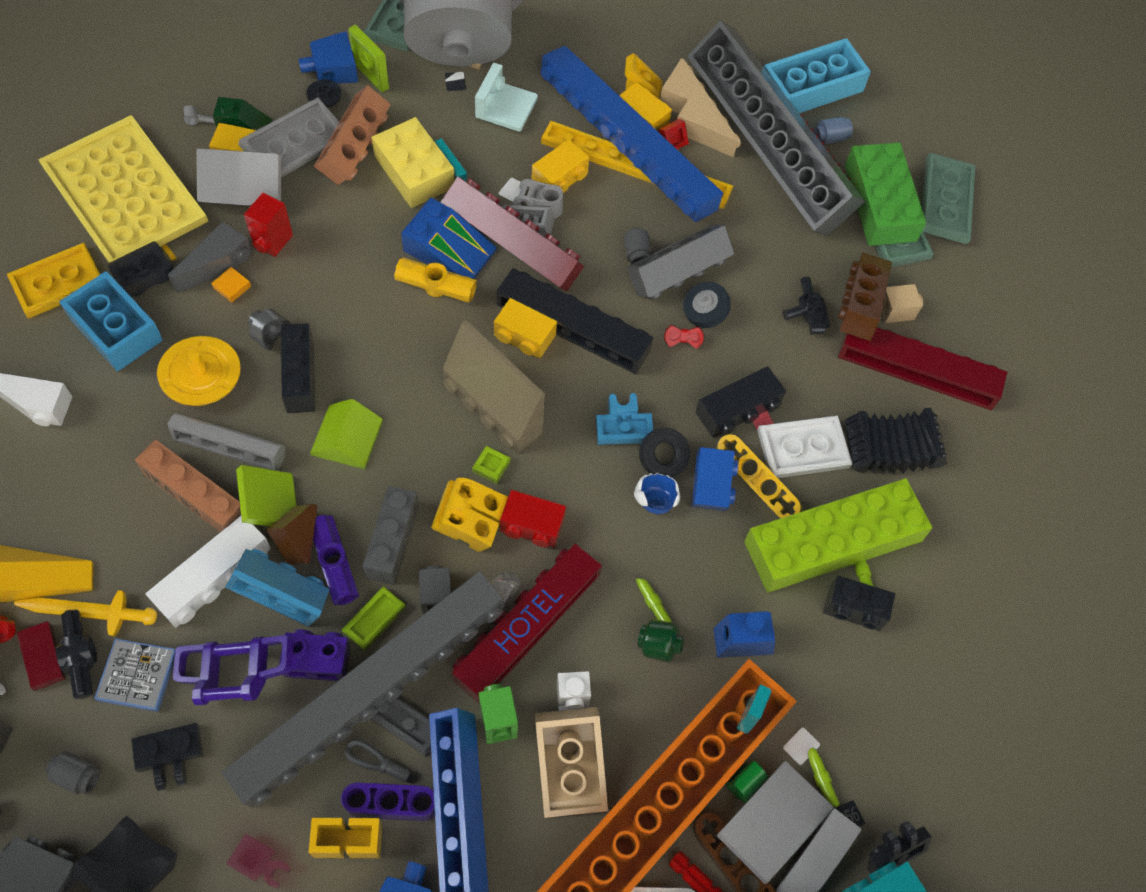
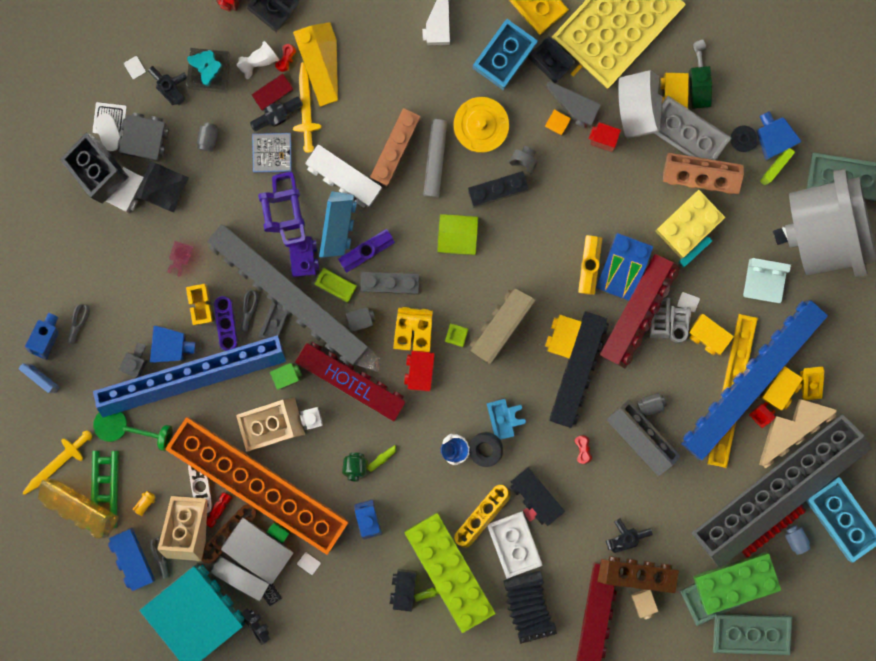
camera: 85 degrees right, 25 degrees up
black hinge [131,723,203,791] -> none
lime tile [236,465,297,526] -> none
reddish brown slope [267,504,317,565] -> none
black wheel [683,281,731,329] -> none
blue brick [691,447,738,511] -> none
teal tile [736,684,772,734] -> none
lime piece [808,747,840,808] -> none

